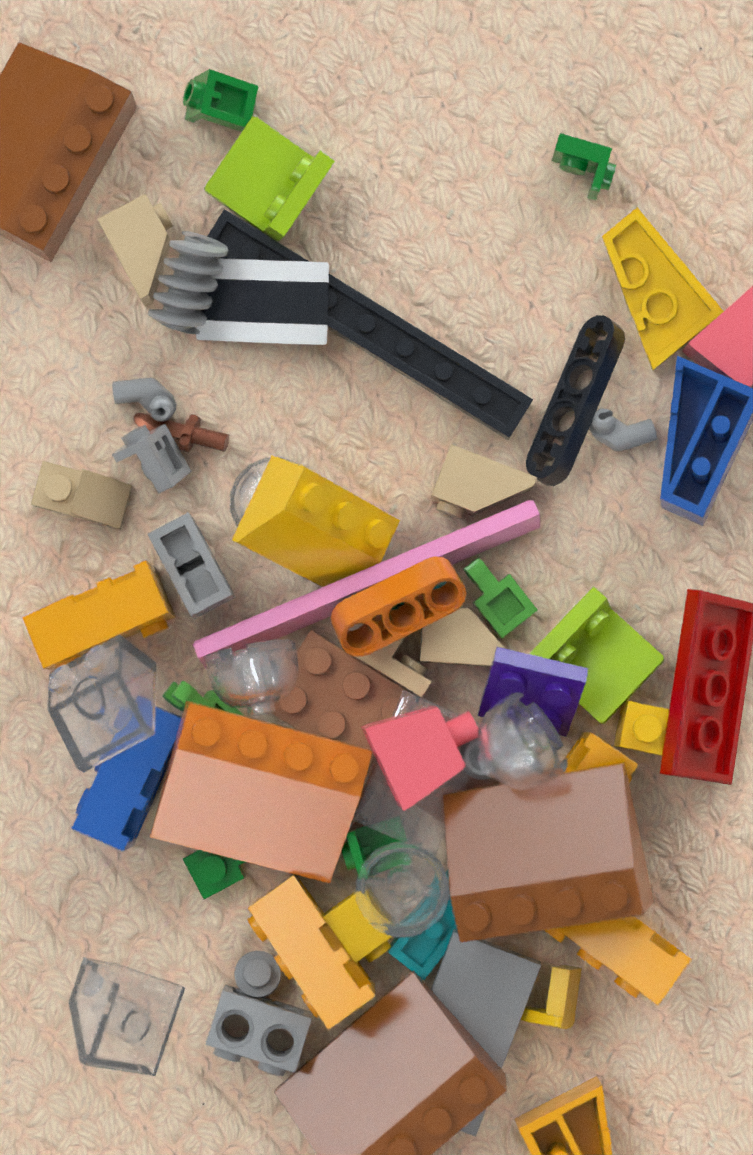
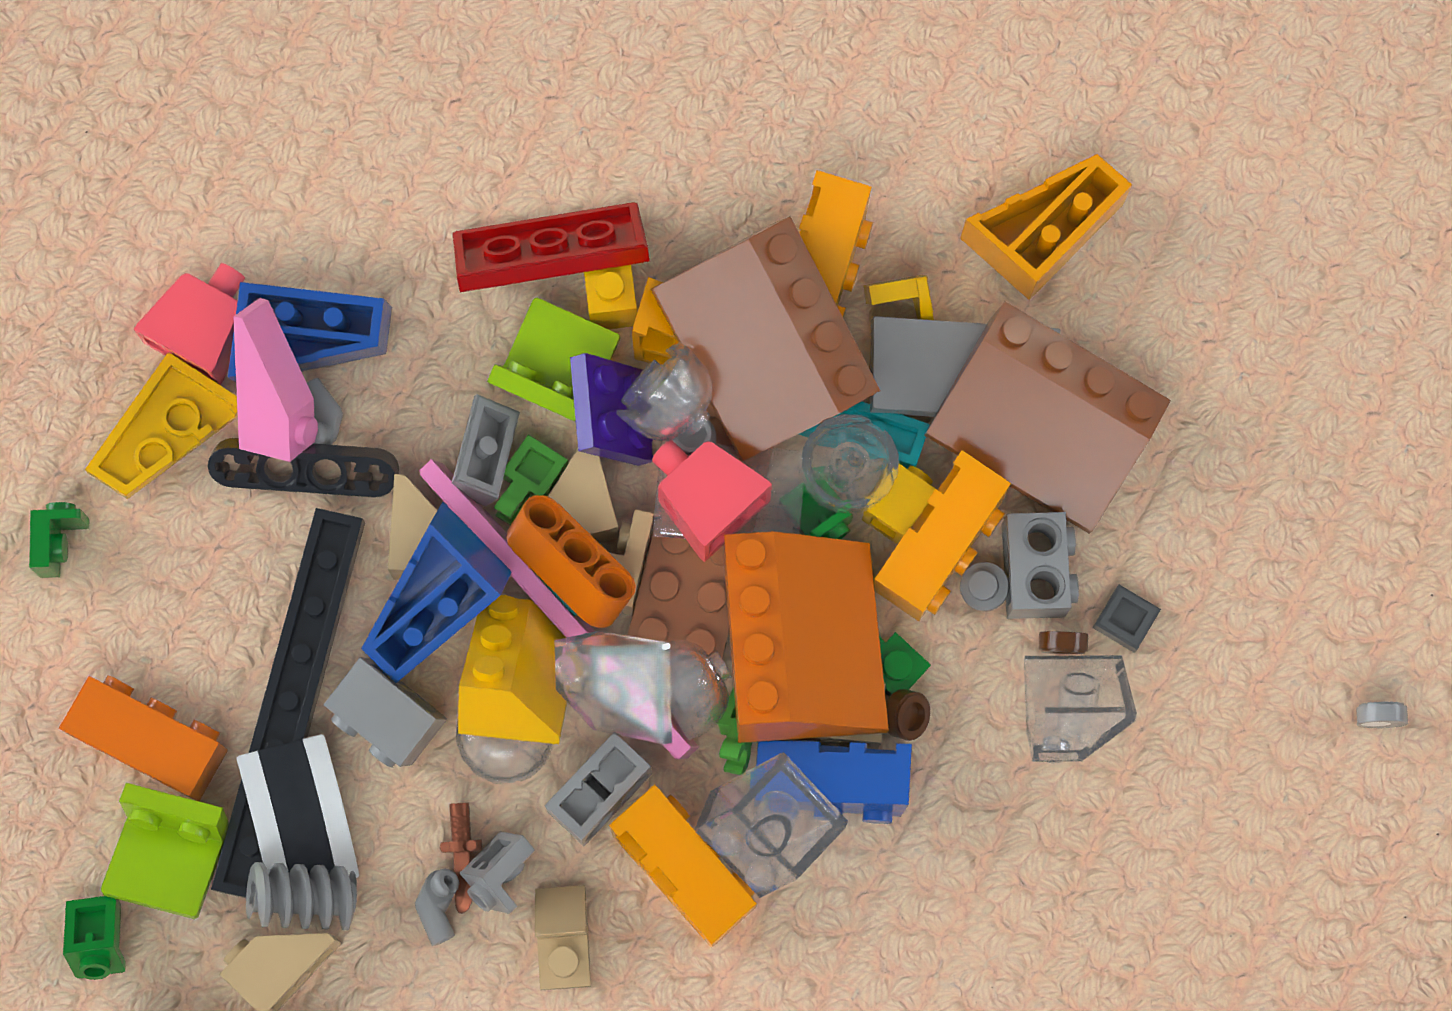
camera: 110 degrees left, 10 degrees down
none -> orange brick [59,675,228,802]
none -> bright pink slope [233,298,318,462]
none -> light grey brick [324,658,448,768]
none -> blue wedge [361,502,512,683]
none -> light grey slope [452,394,520,506]
none -> clear slope [554,631,672,744]
none -> reddish brown tile [886,689,930,741]
none -> reddish brown tile [1039,631,1088,654]
none -> dark grey tile [1093,585,1161,653]

